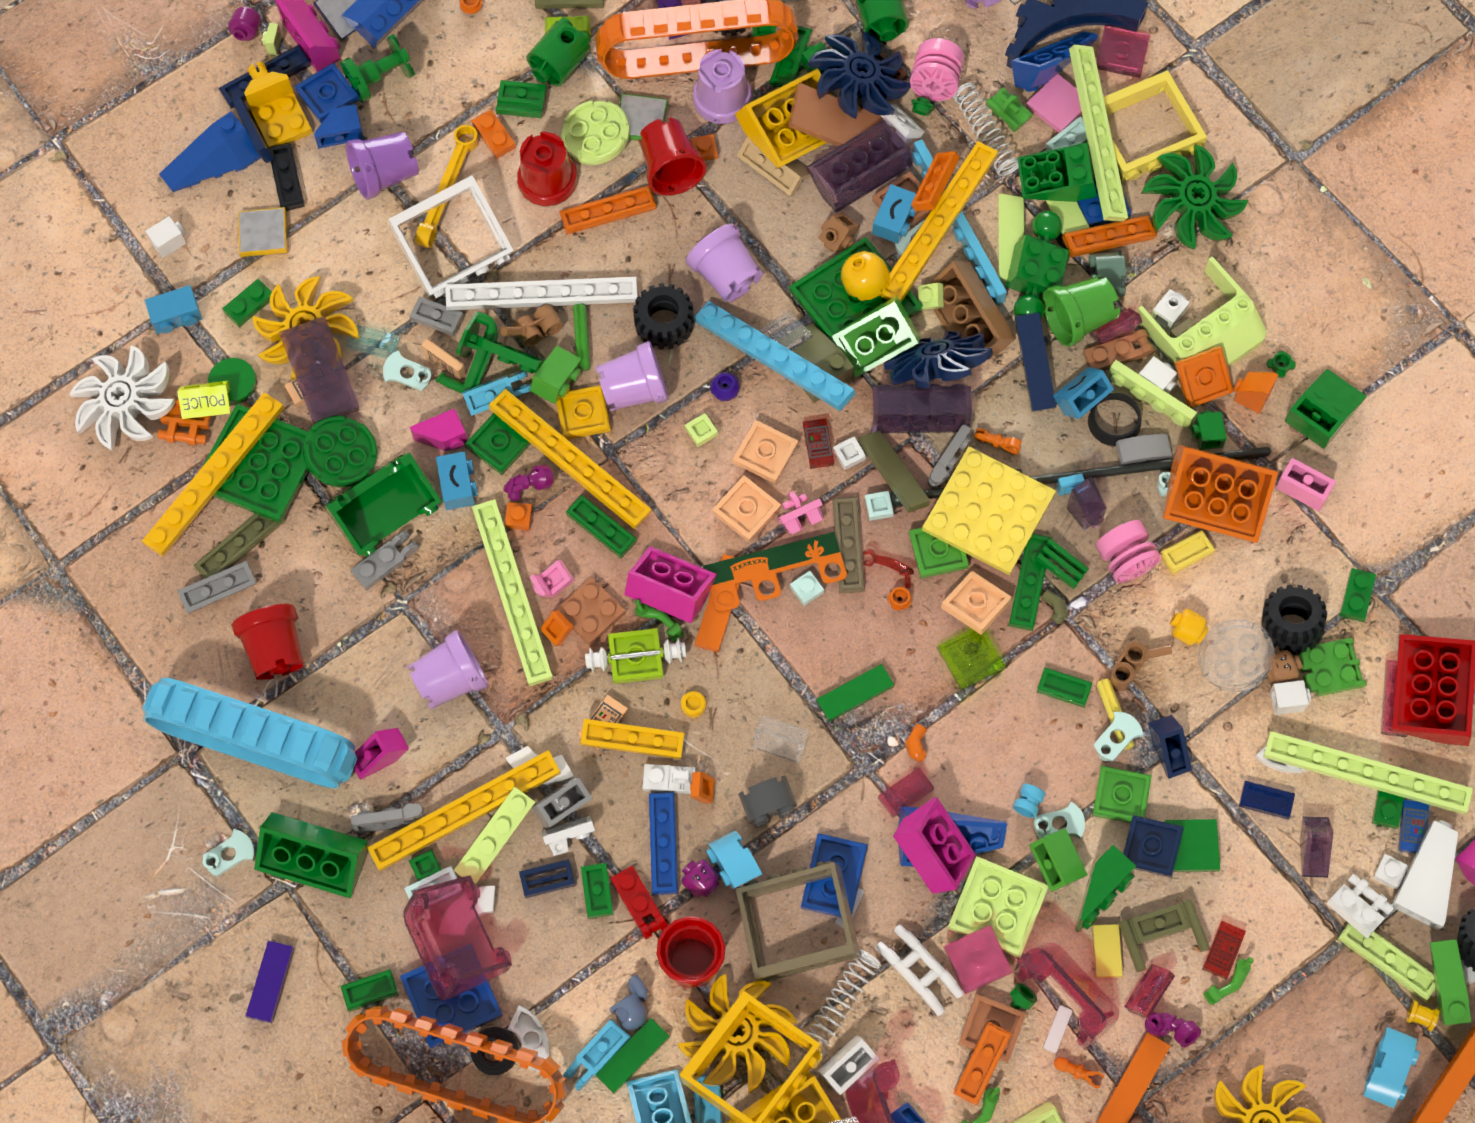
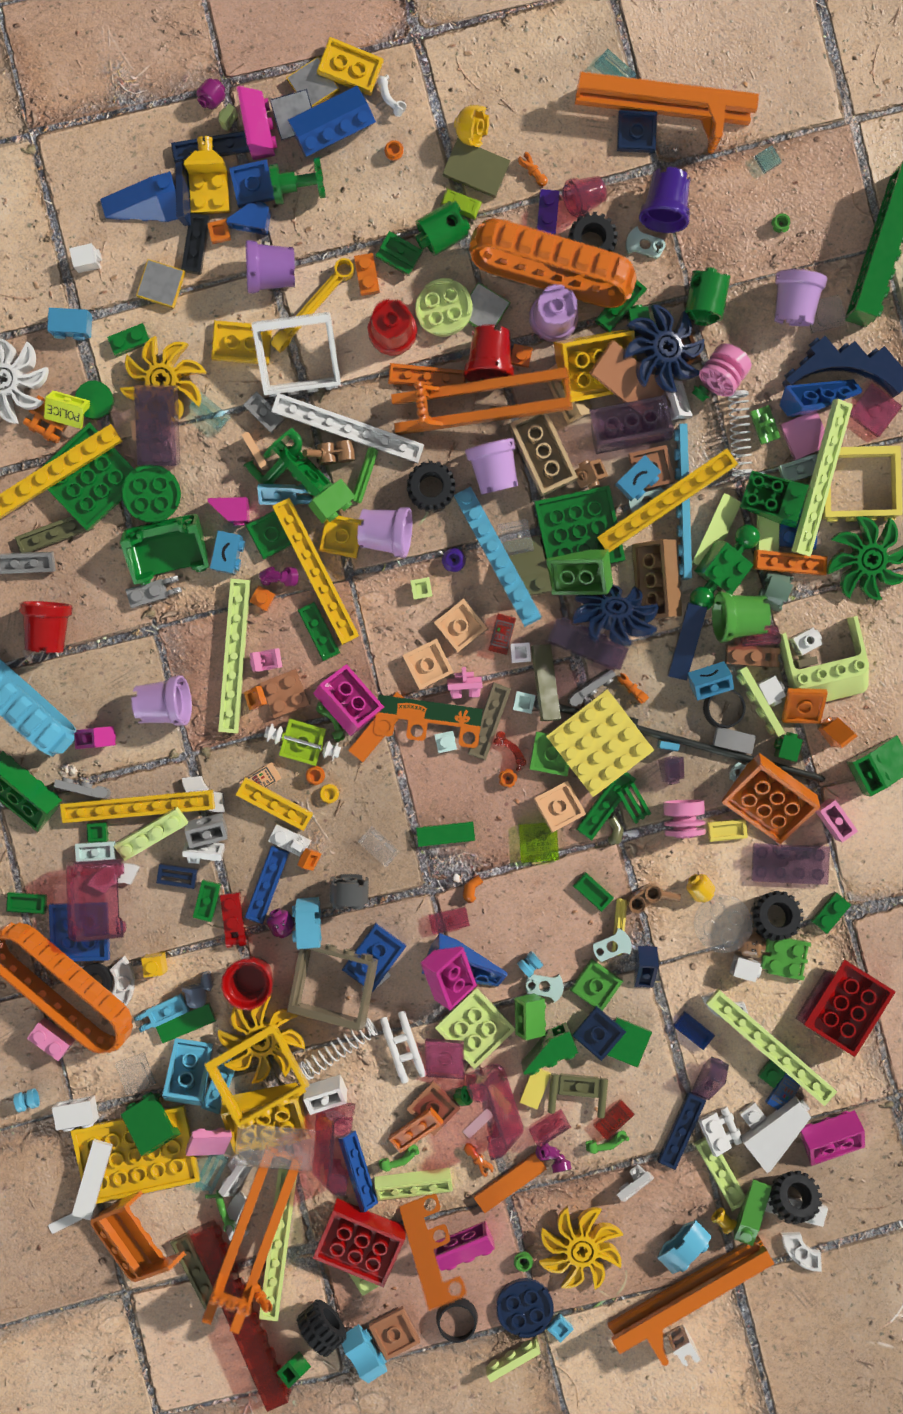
camera: 20 degrees right, 20 degrees up
light aqua piece [383,350,431,392] -> none
yellow cylinder [841,251,890,301] -> none
orange plate [911,151,960,212] -> none
yellowish green plate [918,283,944,310] -> none
green plate [1266,351,1296,378] -> none
none -> yellow brick [141,952,168,978]
none -> orange plate [207,219,231,244]
none -> yellow tile [211,320,272,365]
none -> orange plate [306,766,325,785]
none -> orange piece [391,367,573,435]
none -> tan brick [509,413,578,497]
none -> white hinge [617,1165,654,1202]
none -> dark blue tile [657,1091,706,1170]
none -> clear purple bracket [751,843,830,885]

